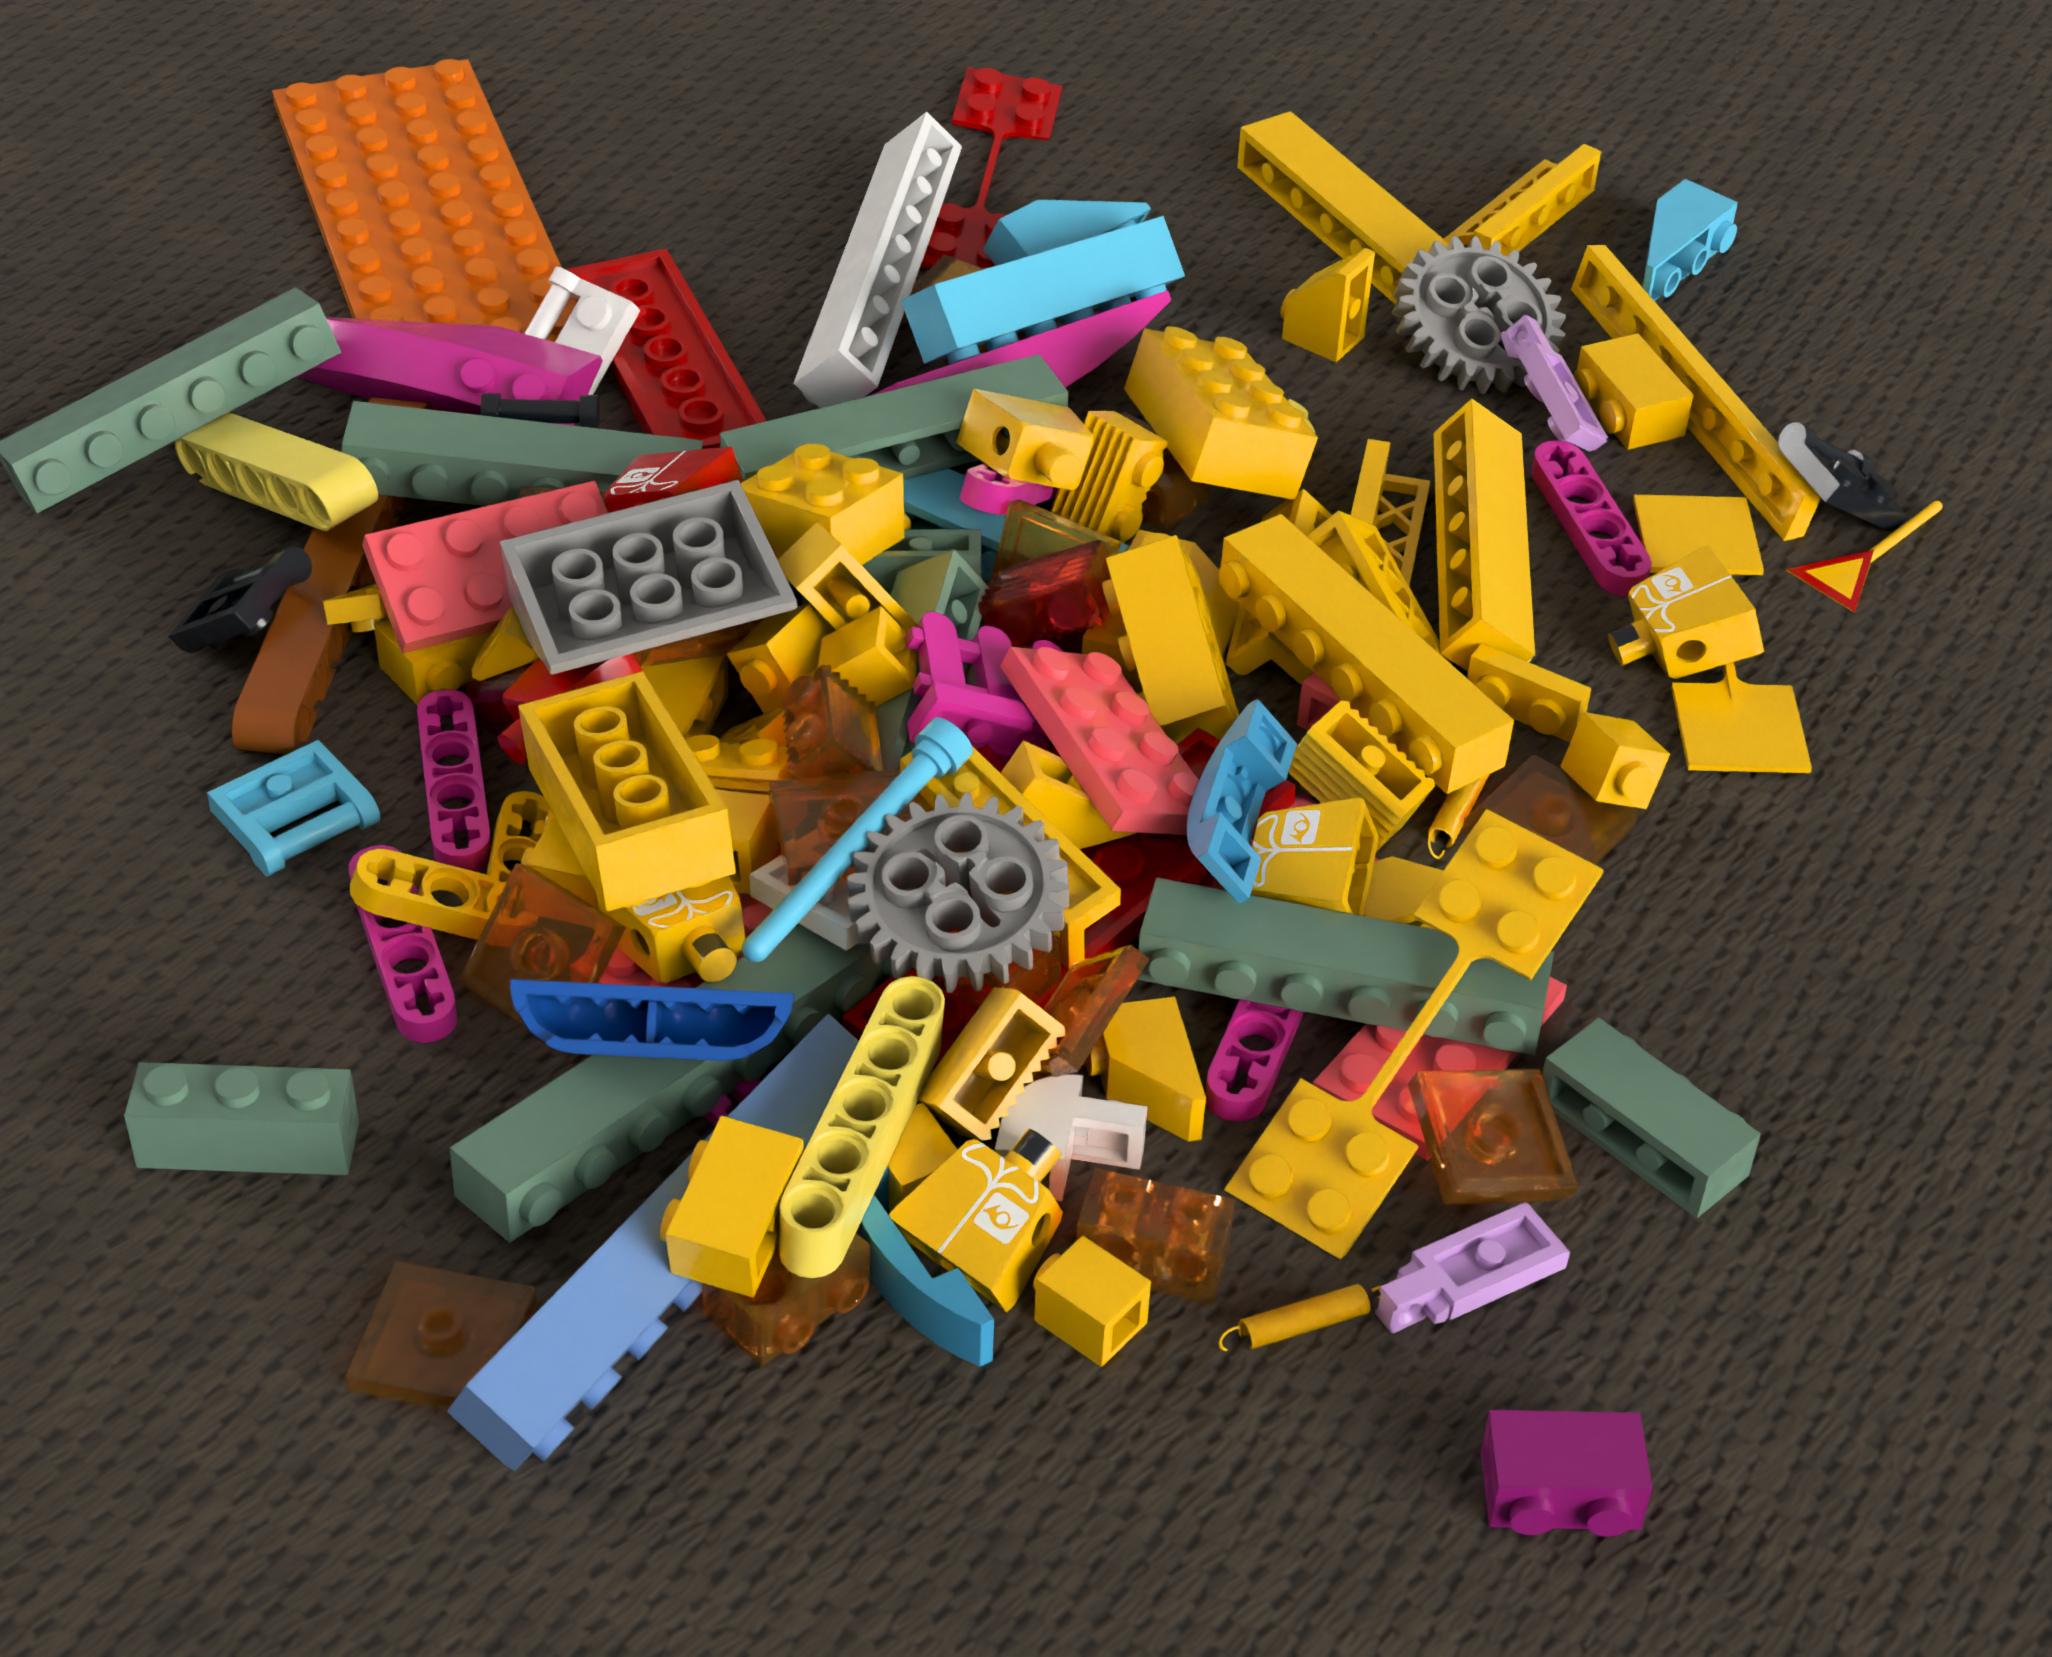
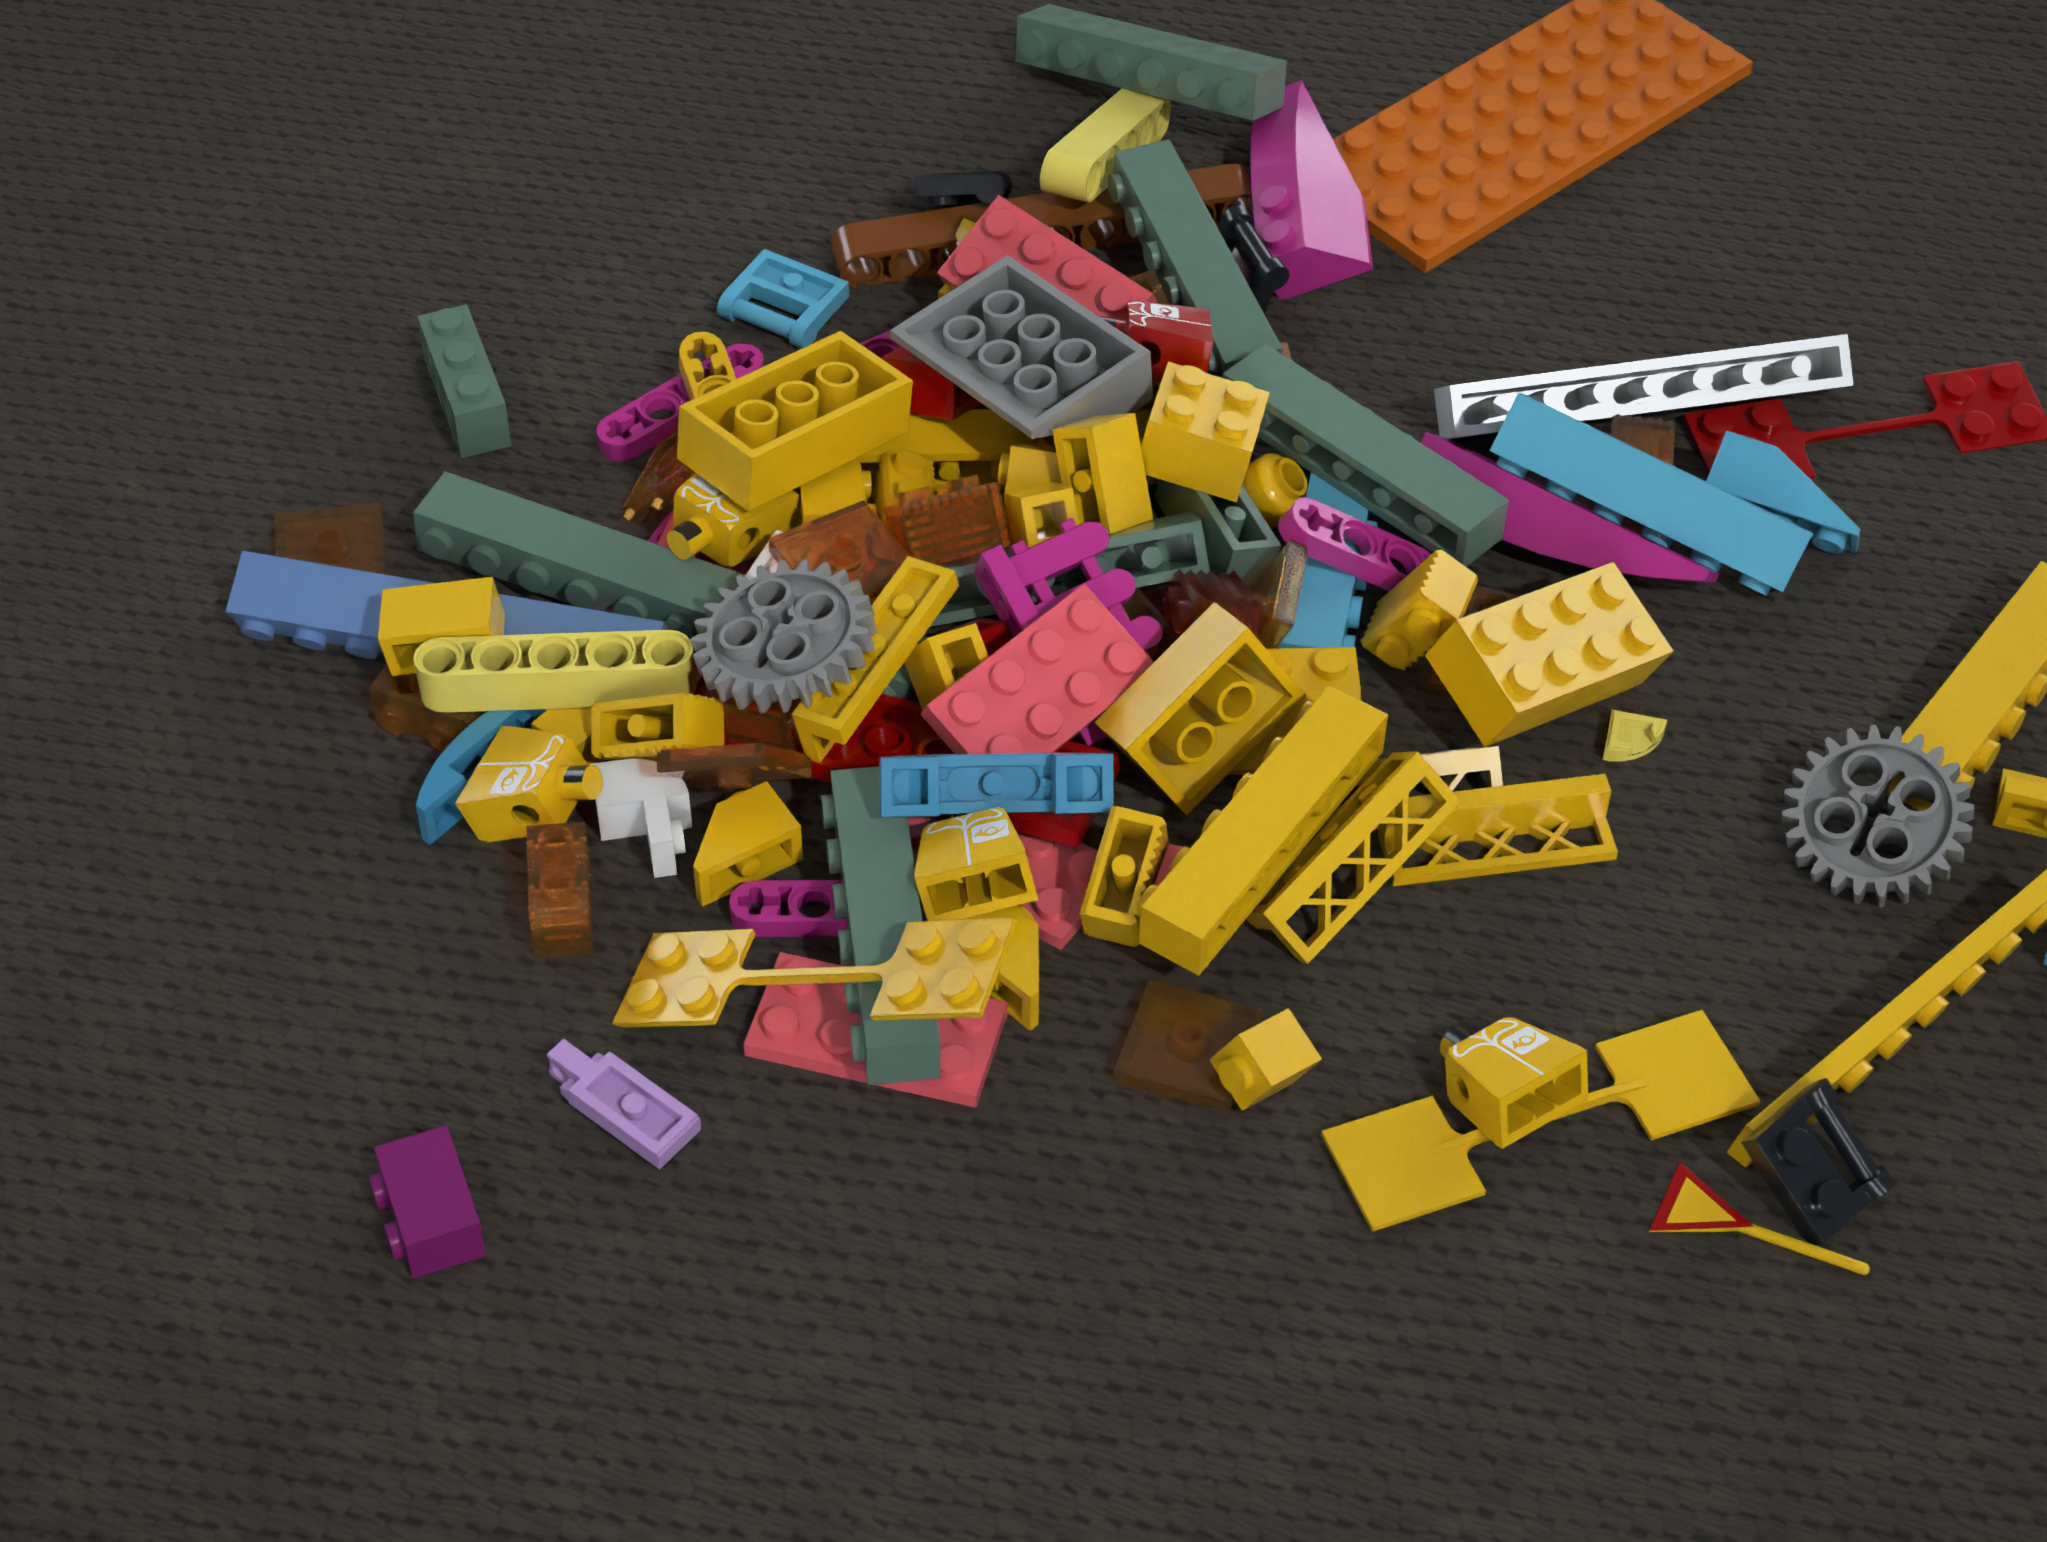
camera: 70 degrees right, 5 degrees up
blue brick [510,979,794,1061] -> none
white plate [525,266,640,395] -> none
red plate [565,248,767,449] -> none
medium azure piece [742,717,973,962] -> none
yellow torso [956,388,1093,490] -> none
yellow brick [1033,1236,1151,1367] -> none
yellow piece [1219,1284,1381,1351] -> none
yellow slope [1280,248,1375,362] -> none
clear orange plate [1408,1069,1579,1205] -> none
yellow piece [1428,774,1490,859] -> none
yellow brick [1433,399,1535,672] -> none
yellow plate [1467,643,1591,742] -> none
lavender hinge [1500,315,1608,451] -> none
dark pink beam [1531,440,1652,596] -> none
sand green brick [1537,1017,1761,1218] -> none
yellow brick [1573,333,1694,450] -> none

